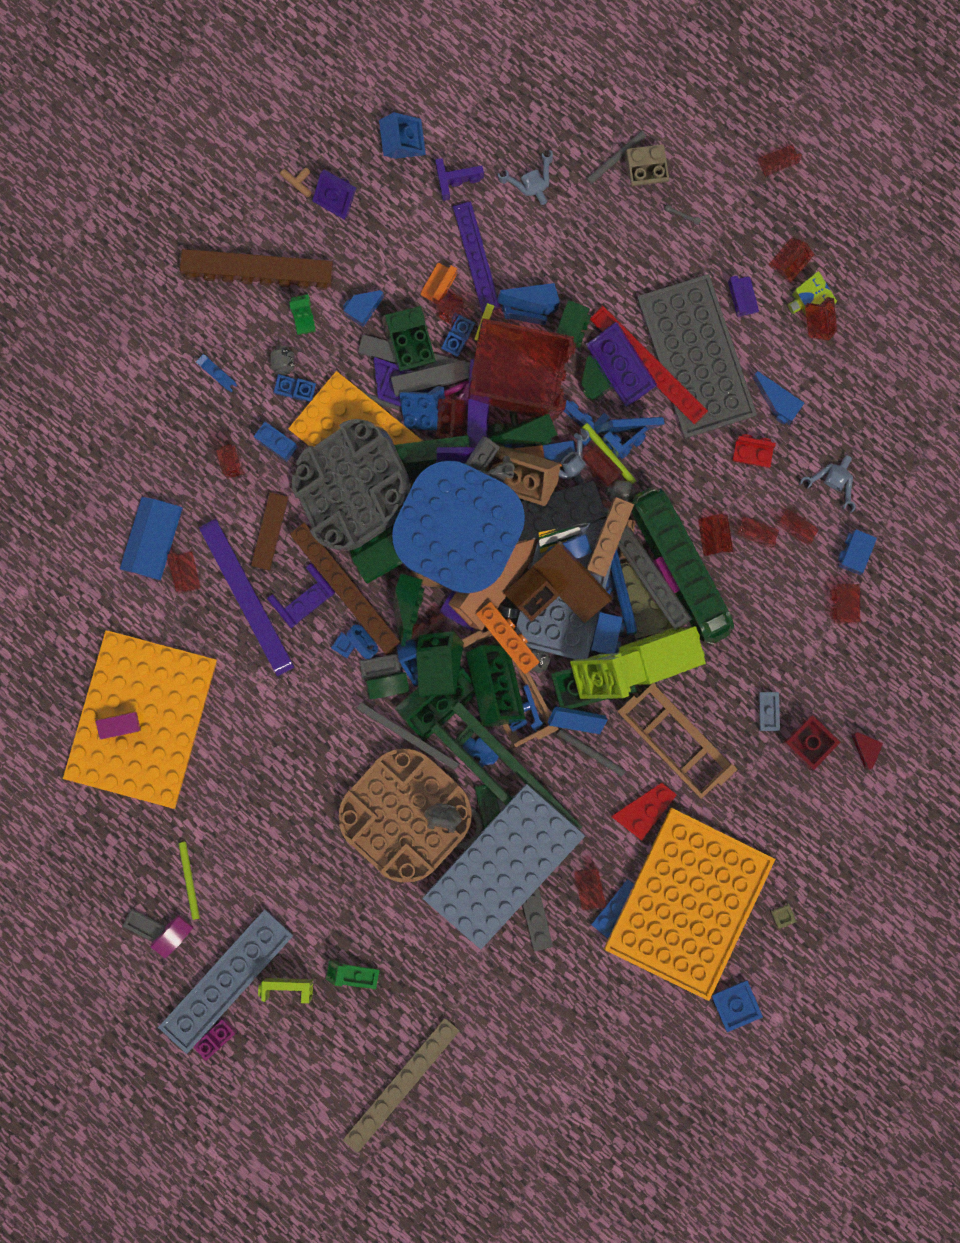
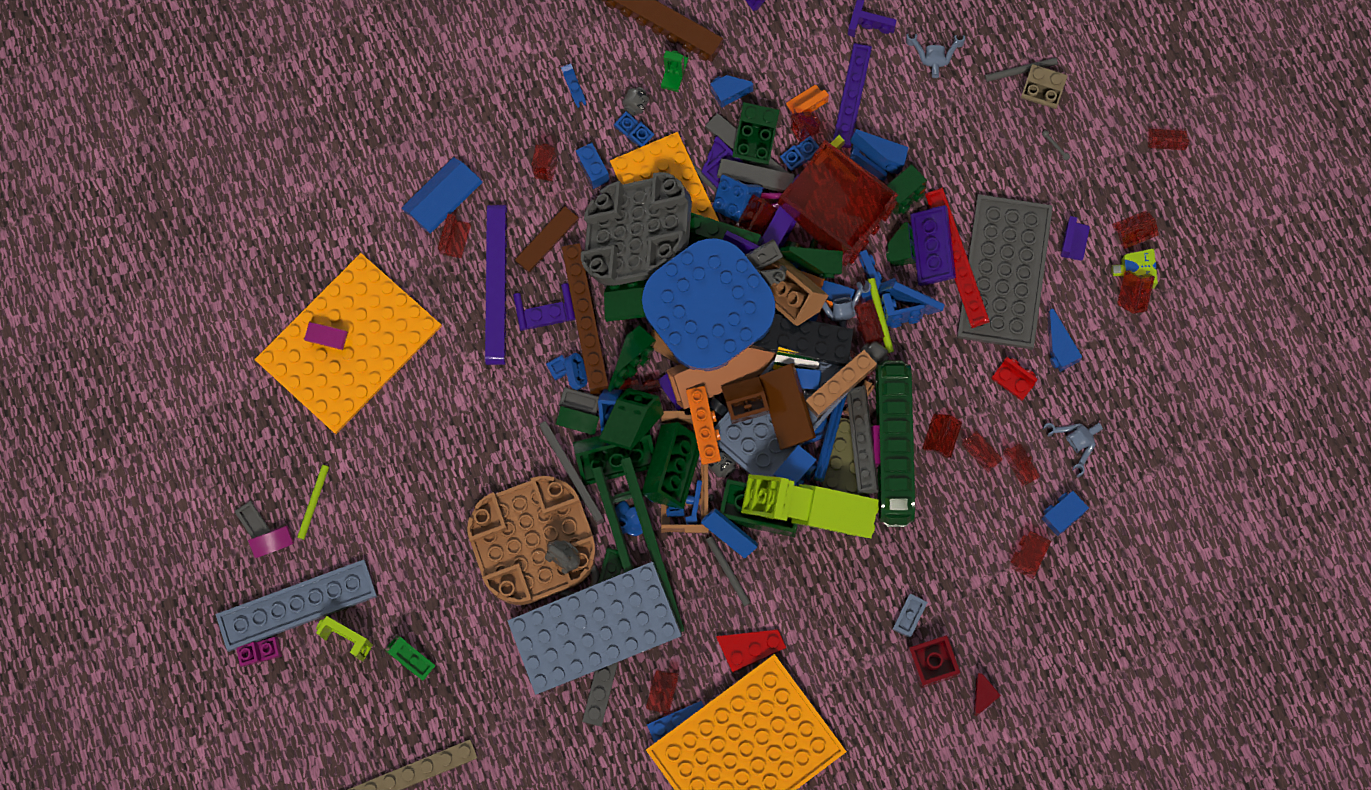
camera: 35 degrees right, 10 degrees down
medium nougat piece [617,683,738,799] -> none

